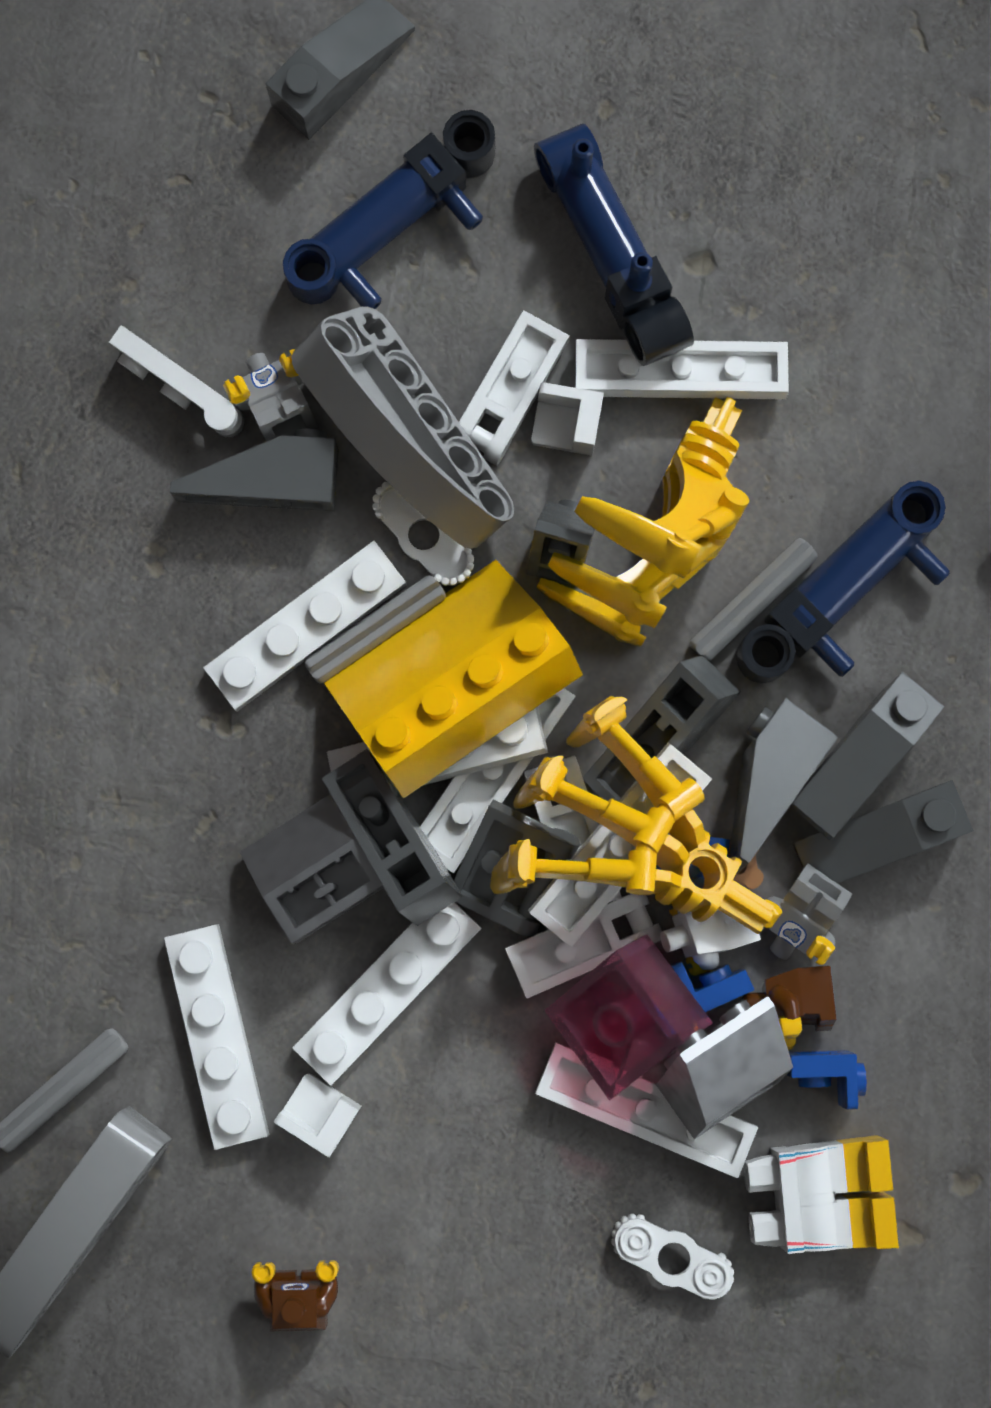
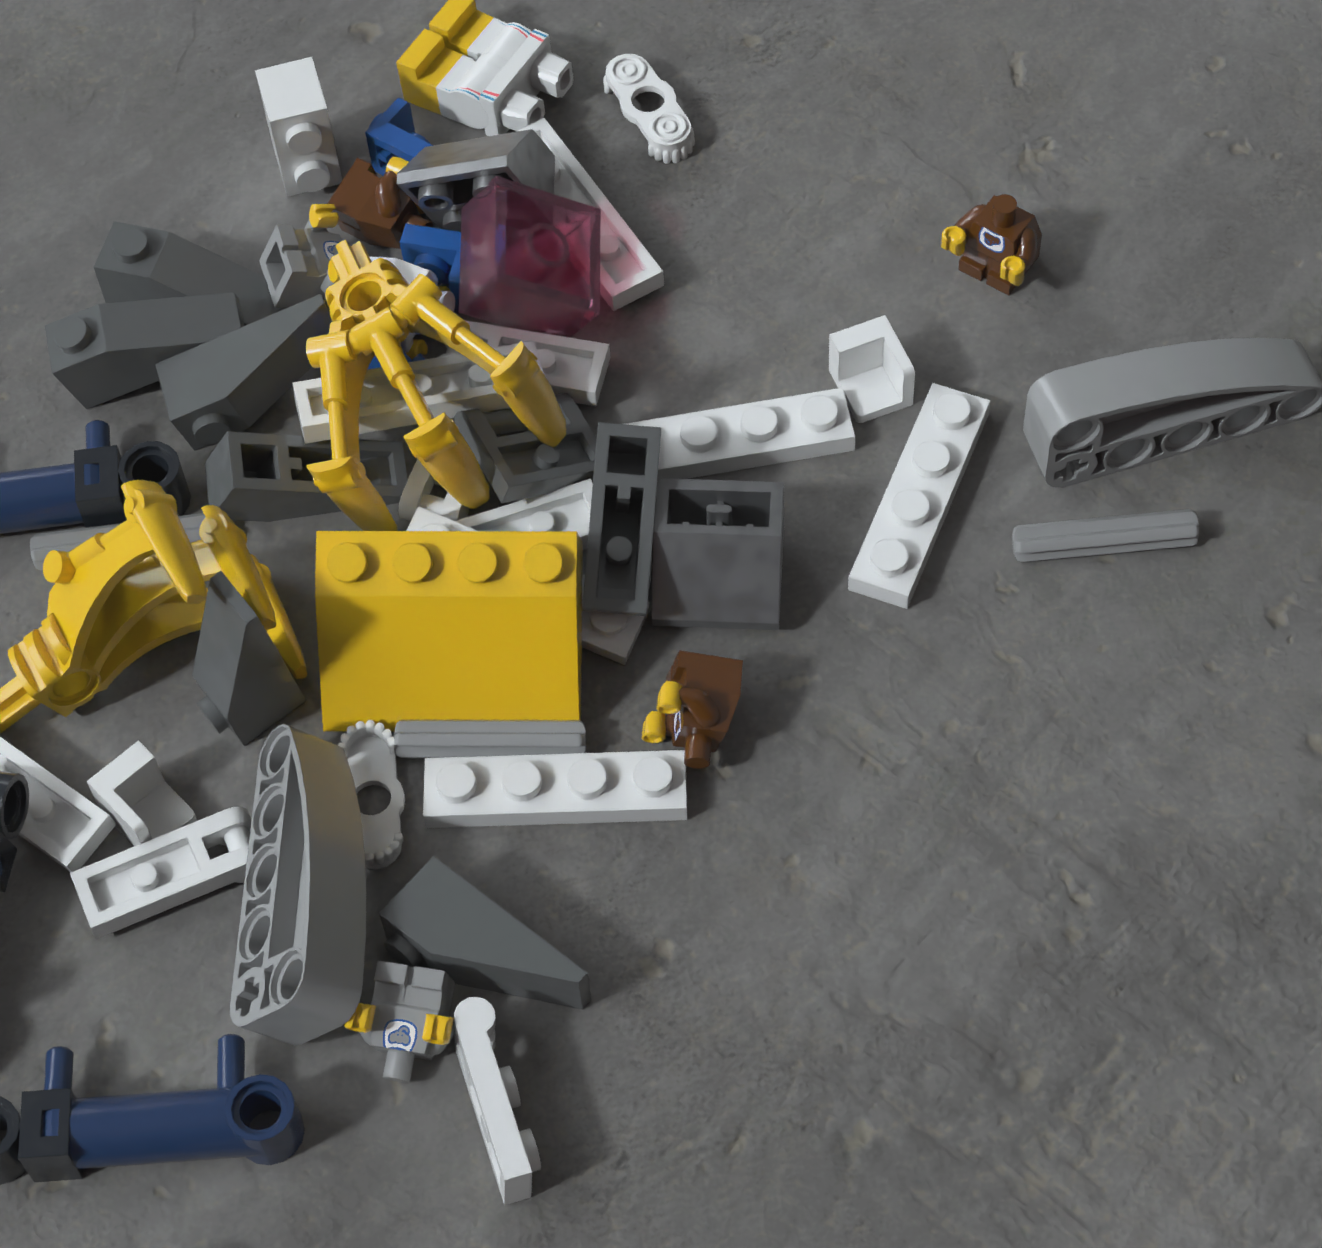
camera: 140 degrees left, 25 degrees down
none -> white brick [255,57,342,197]
none -> reddish brown piece [641,650,743,769]

